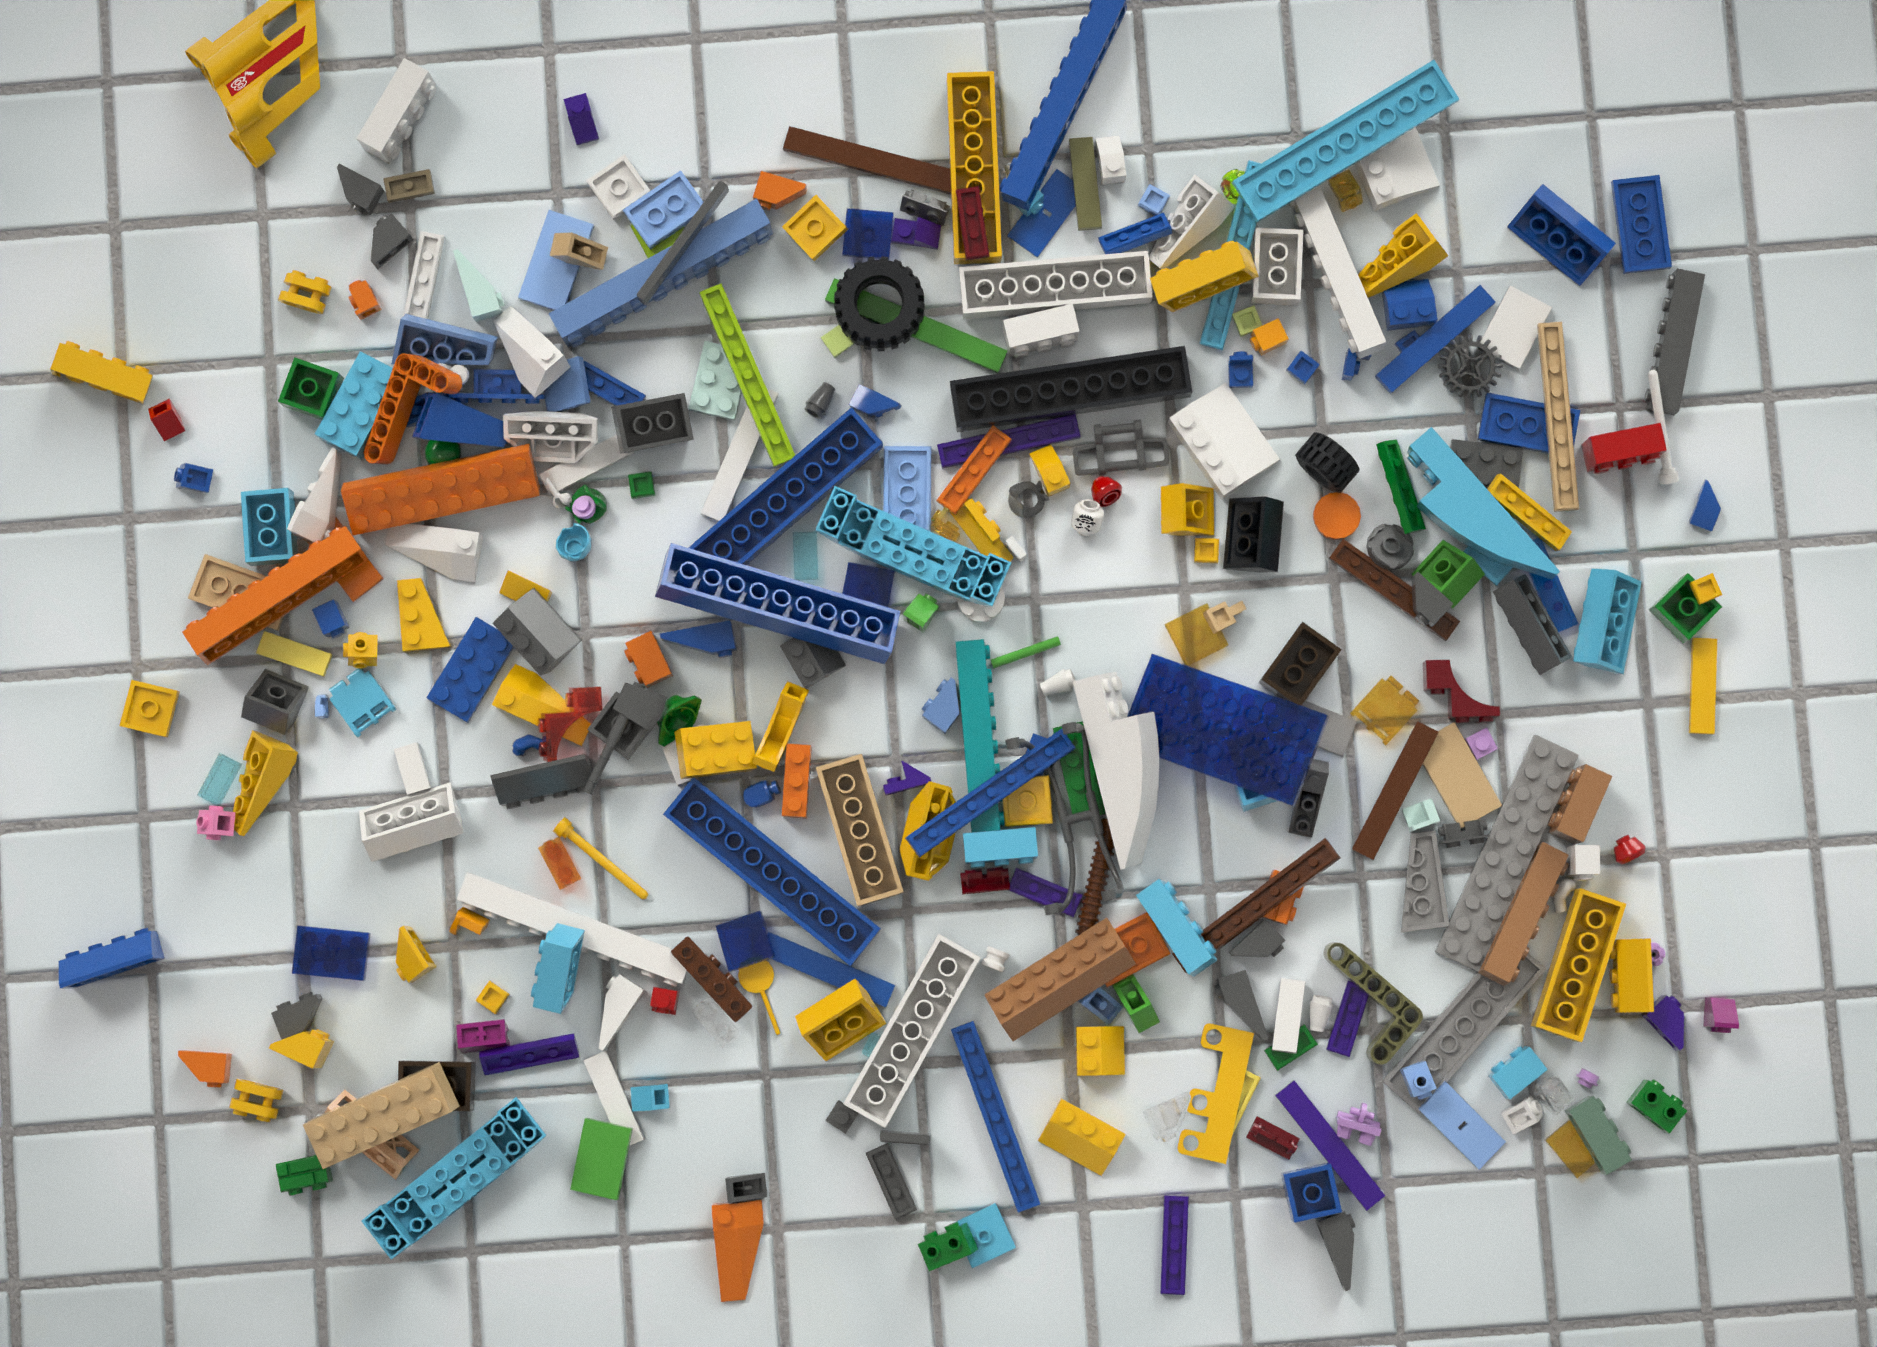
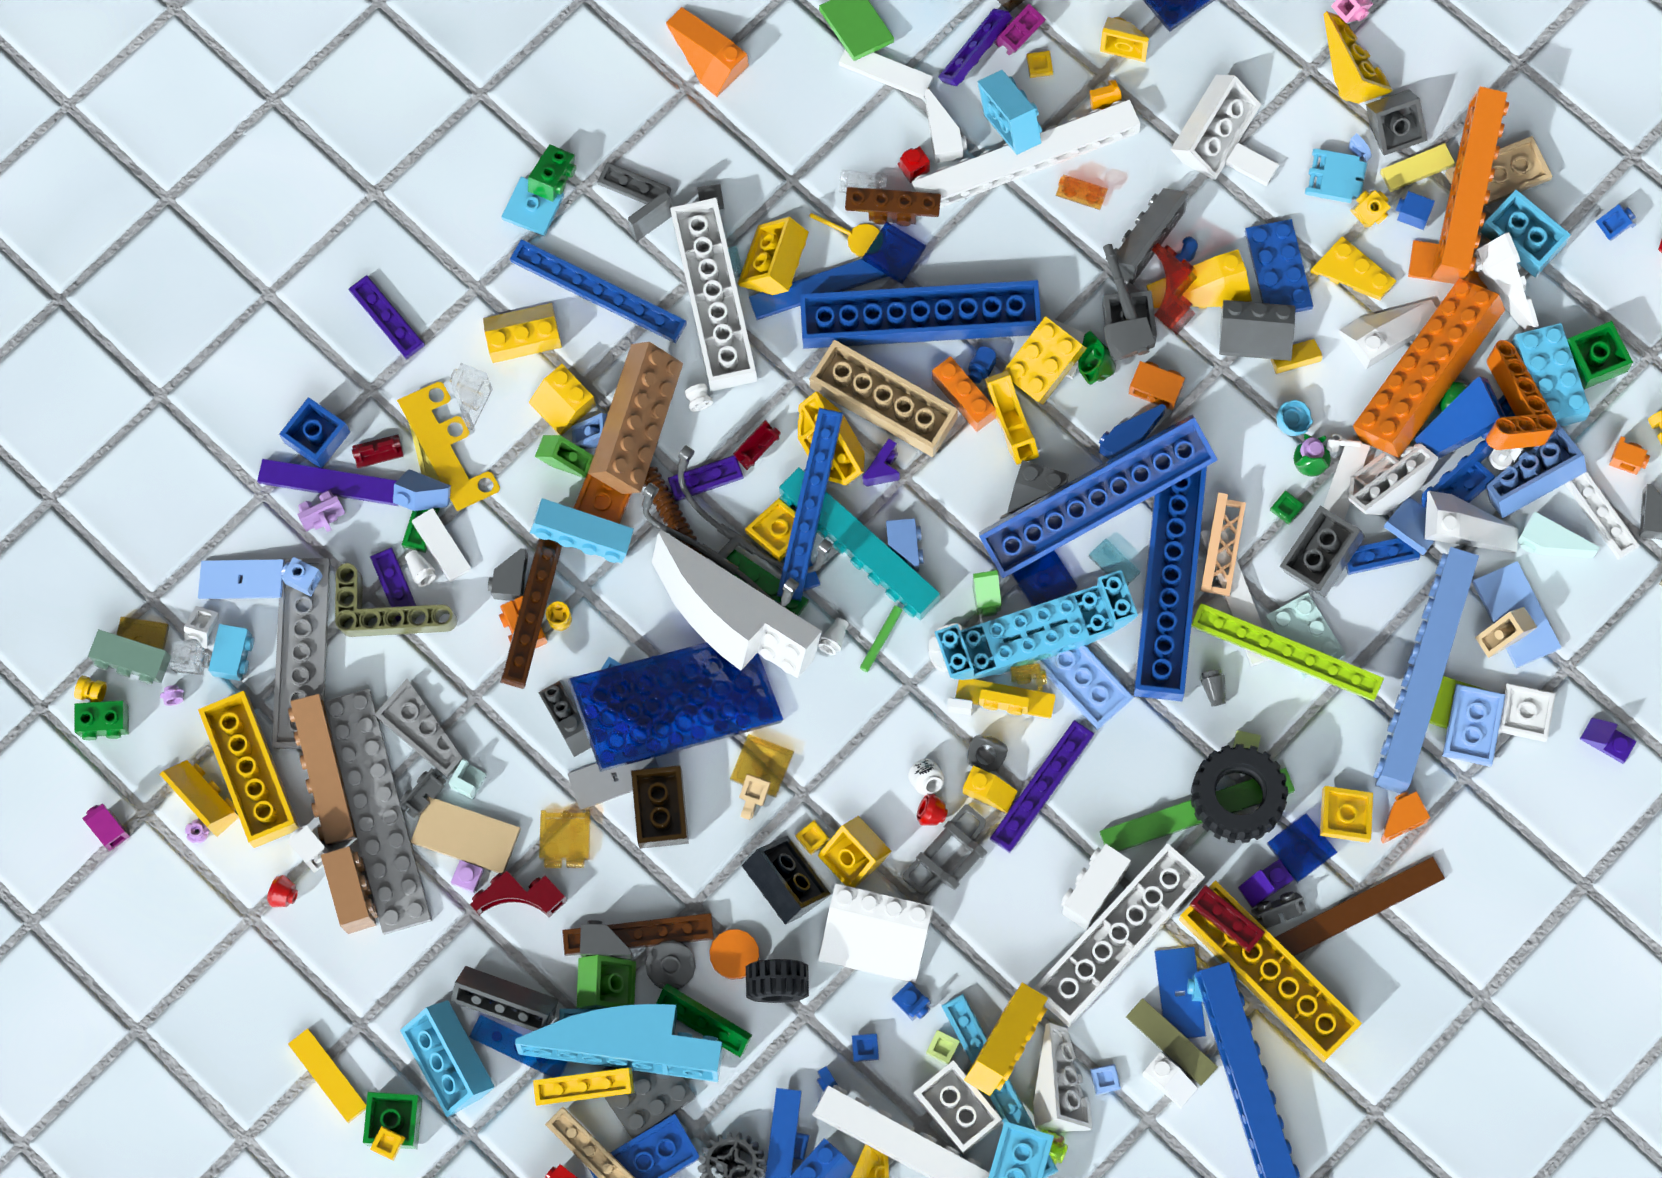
camera: 140 degrees right, 10 degrees down
yellow plate [119,680,180,738] -> none
clear light blue tile [197,753,242,806] -> none
yellow piece [553,817,648,899] -> none
medium azure brick [630,1084,670,1112] -> none
dark grey tile [637,181,729,305] -> none
dark grey slope [725,1173,767,1203] -> none
blue slope [849,384,902,418] -> none
orange tile [936,425,1012,516] -> none
black brick [950,346,1192,432] -> none
medium azure brick [963,827,1038,868] -> none
blue tile [1098,213,1173,254] -> none
dark grey slope [1214,970,1269,1041] -> none
light orange brick [1250,318,1289,356] -> none
dark grey slope [1316,1210,1356,1291] -> none
reddish brown tile [1352,721,1439,860] -> none
white arm [1552,878,1576,913] -> none
dark purple slope [1642,995,1684,1051] -> none
none -> yellow wheel [74,675,107,702]
none -> medium blue slope [393,469,451,511]
none -> yellow wheel [545,601,572,631]
none -> light nougat fence [1200,492,1246,596]

